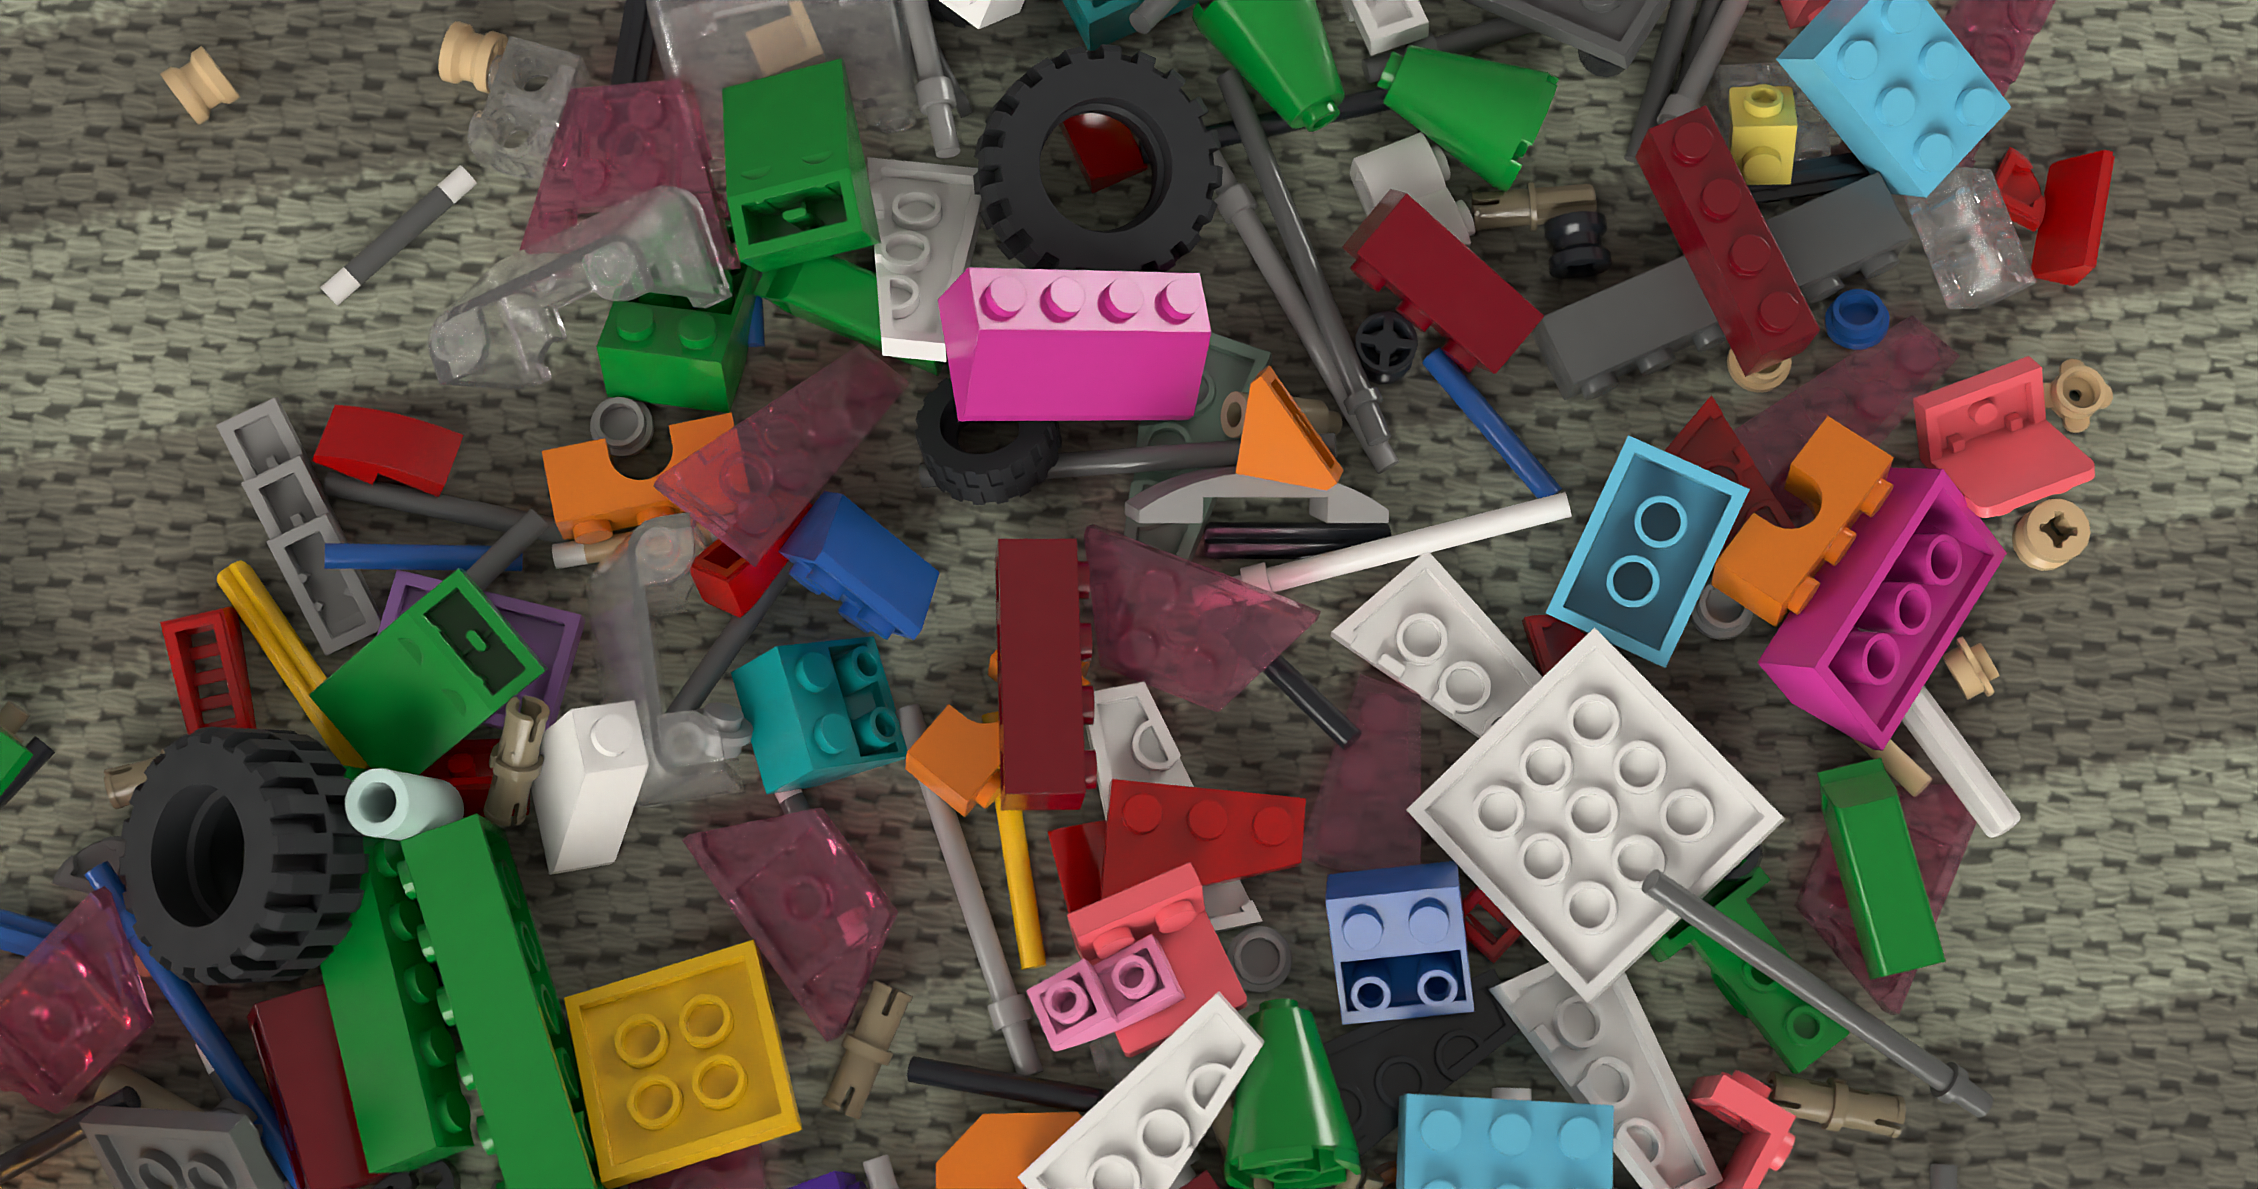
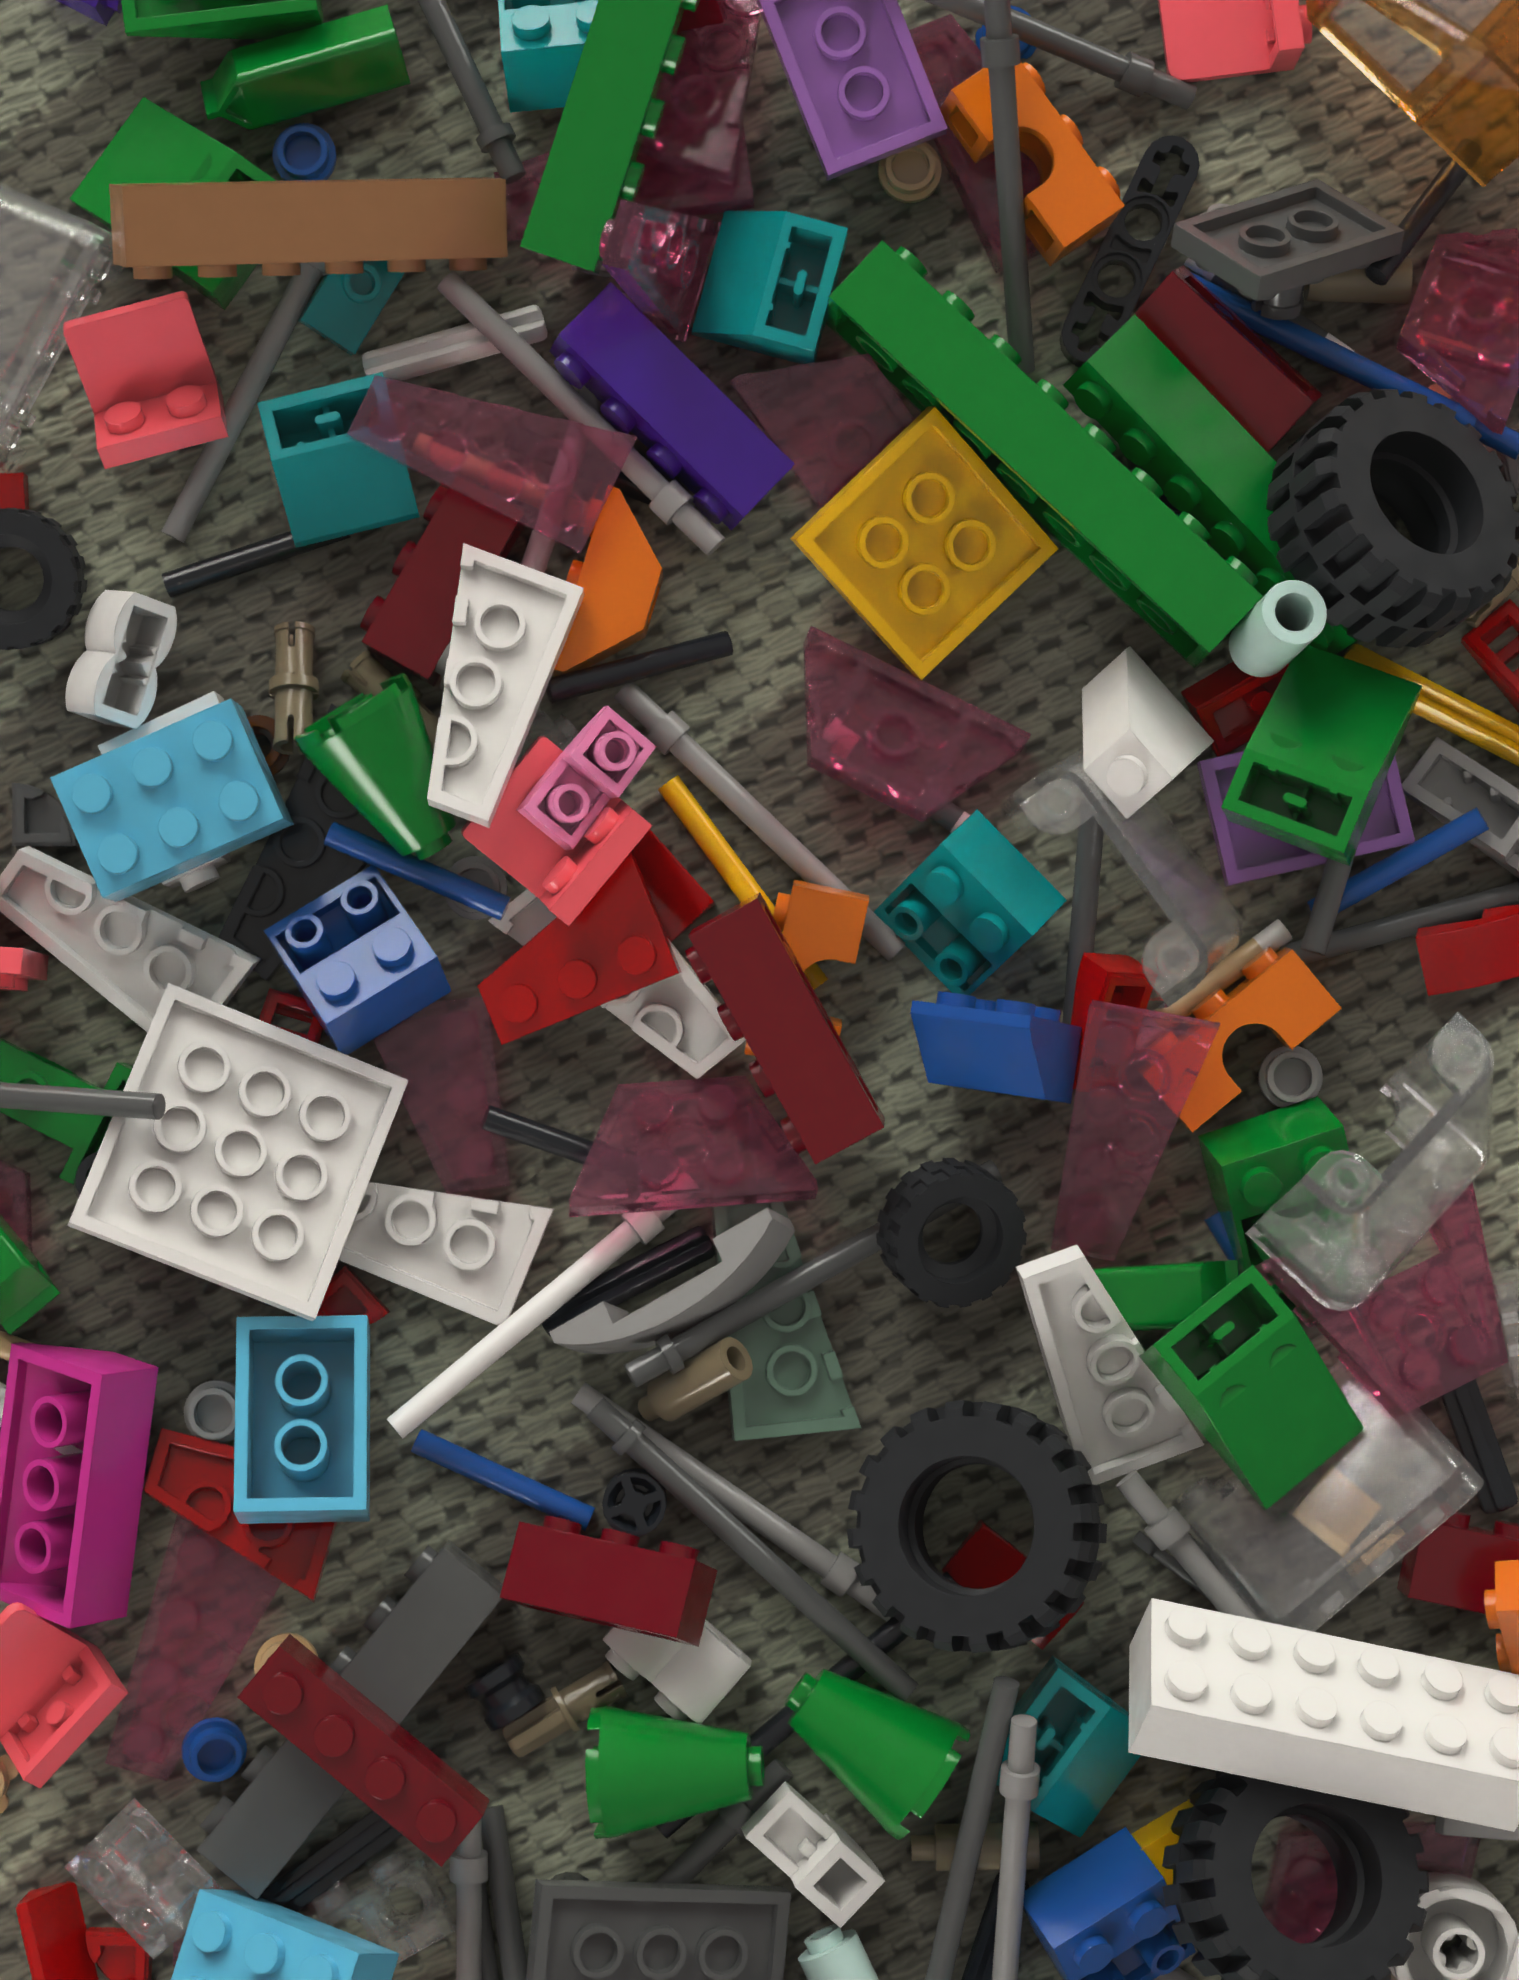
camera: 155 degrees right, 10 degrees up
dark tan pin [483,696,550,826] -> none
light grey plate [687,702,753,759] -> none
dark tan pin [821,980,913,1119] -> none
dark pink slope [938,267,1211,421] -> none
orange slope [1236,365,1344,491] -> none
orange arch [1711,416,1894,627] -> none
light yellow bracket [1728,84,1798,185] -> none
none -> blue bar [324,821,511,921]

